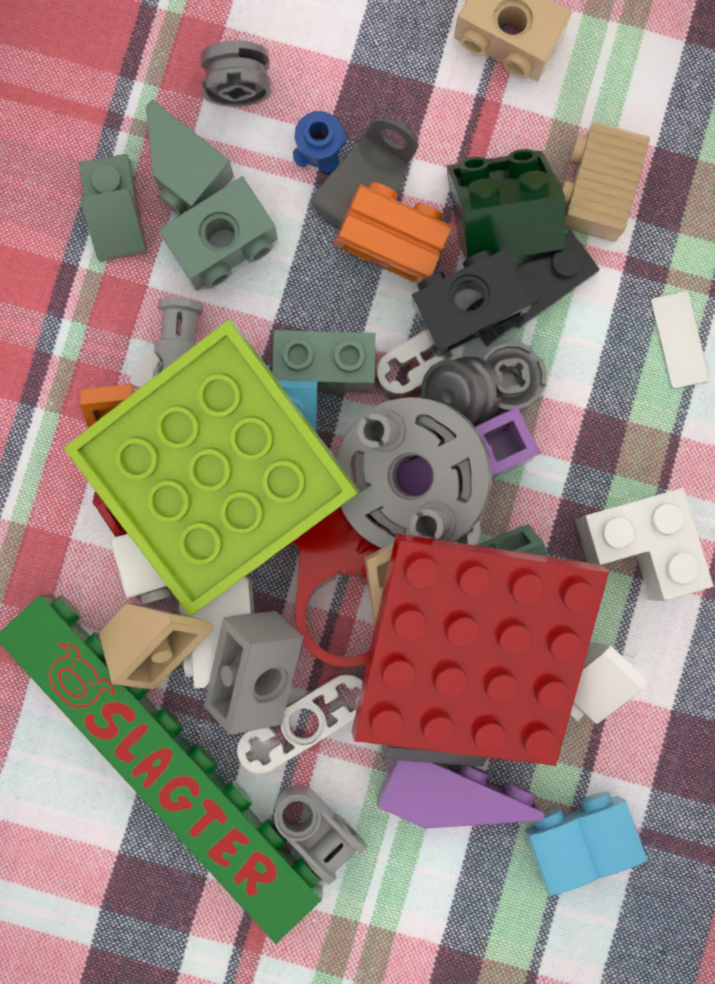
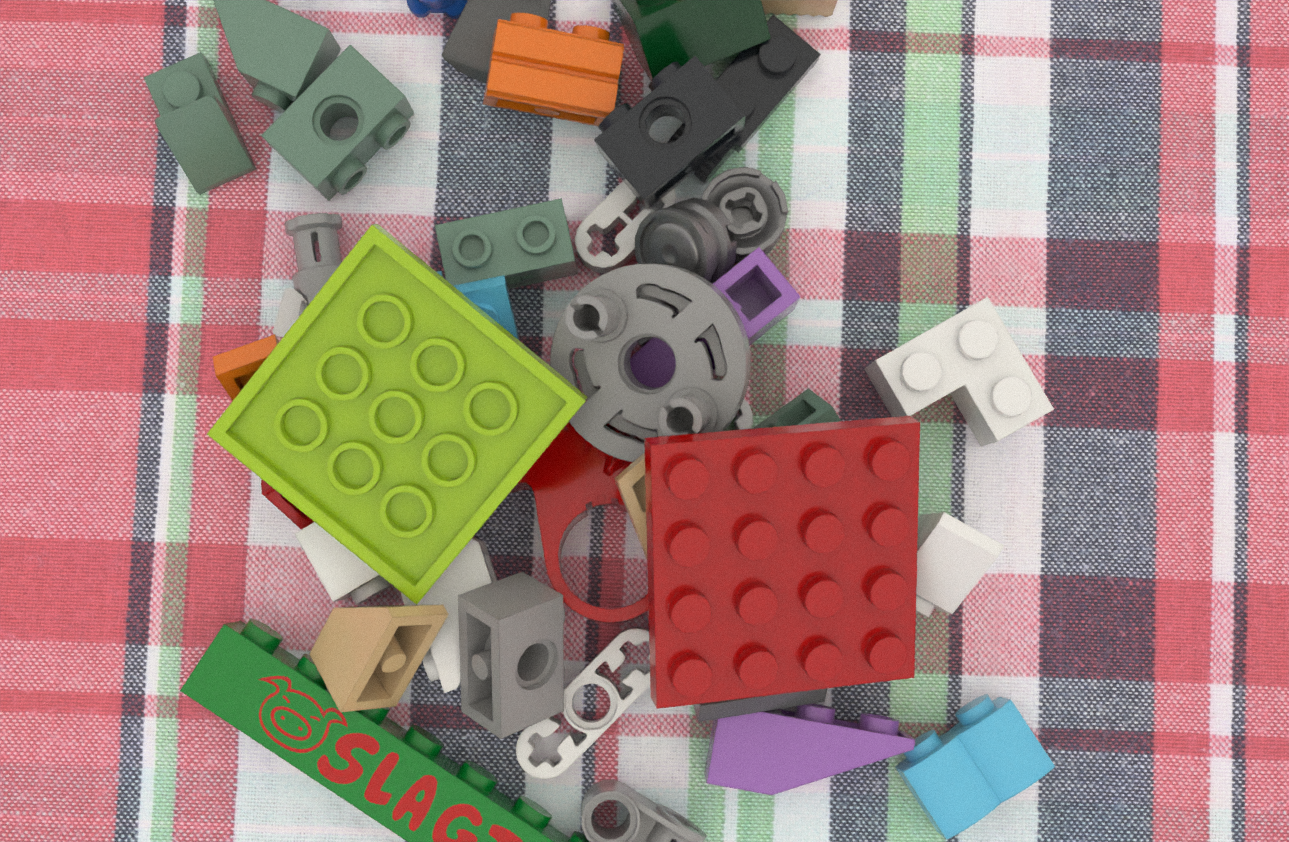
camera: 10 degrees left, 0 degrees up
white sticker [651,291,709,388] -> none

